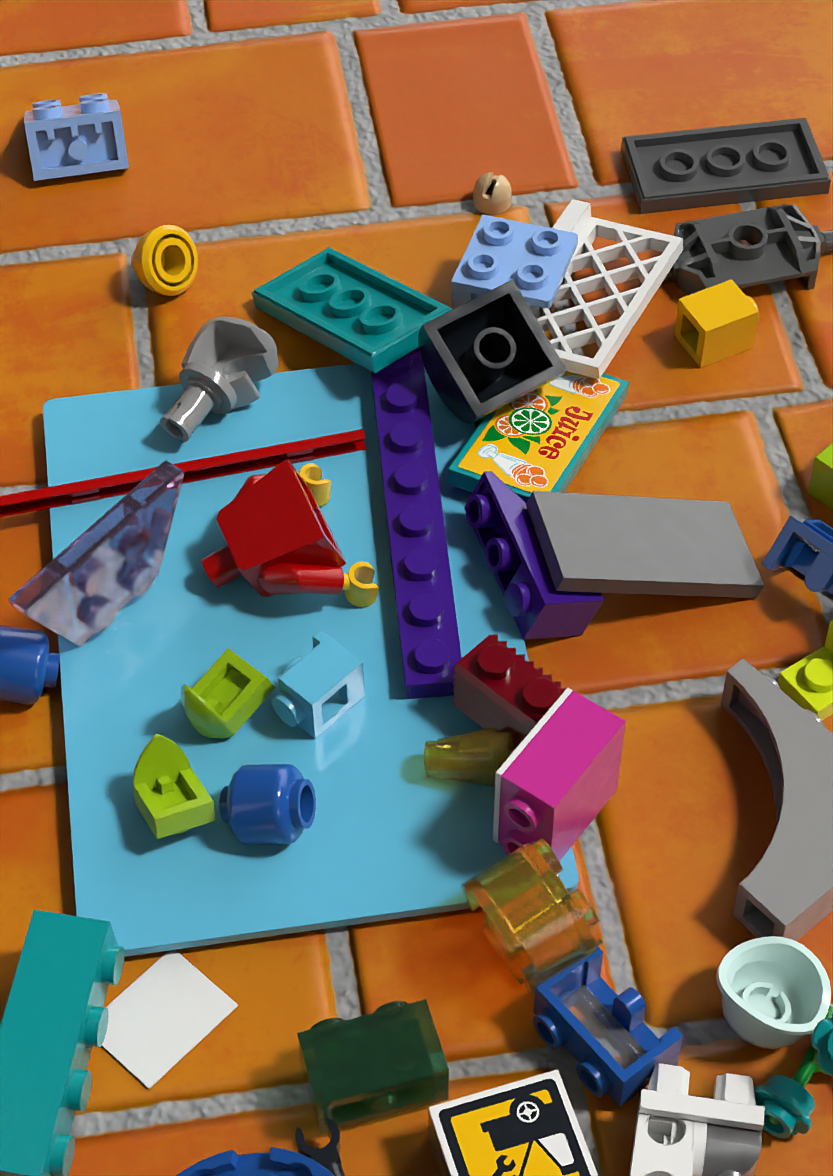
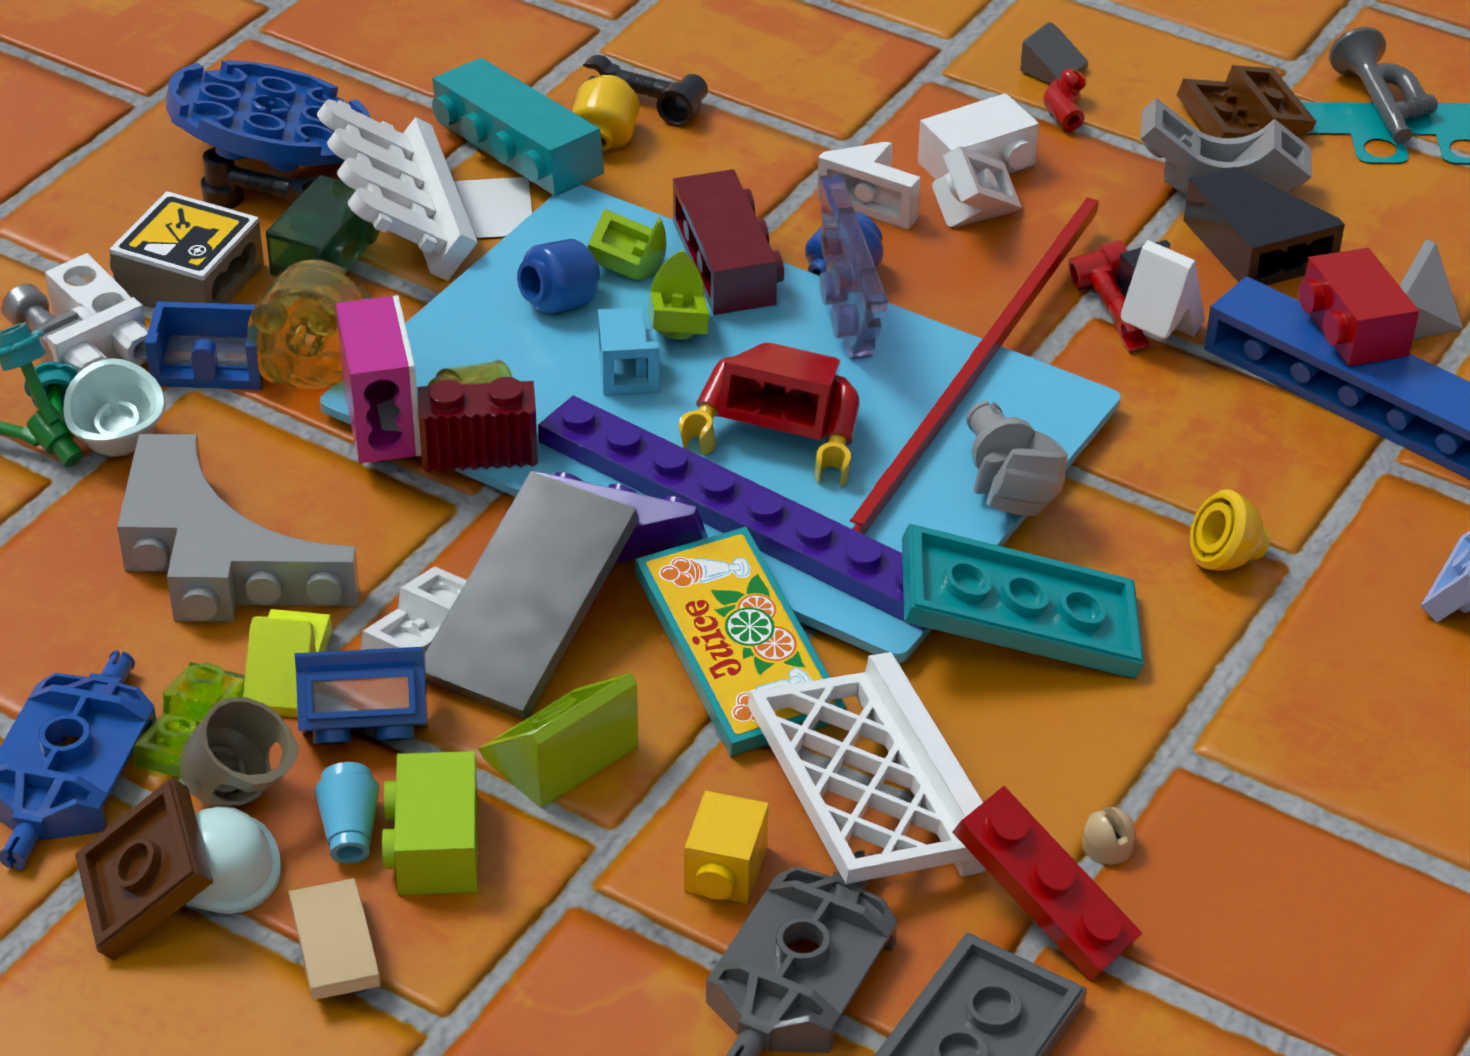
camera: 130 degrees right, 10 degrees down
black brick [418,279,567,424] -> none
light blue bracket [451,214,578,309] -> none
none -> white fence [317,99,478,281]
none -> white slope [360,566,467,652]
none -> lime slope [478,673,638,808]
none -> dark red brick [673,169,784,315]
none -> red plate [952,786,1143,982]

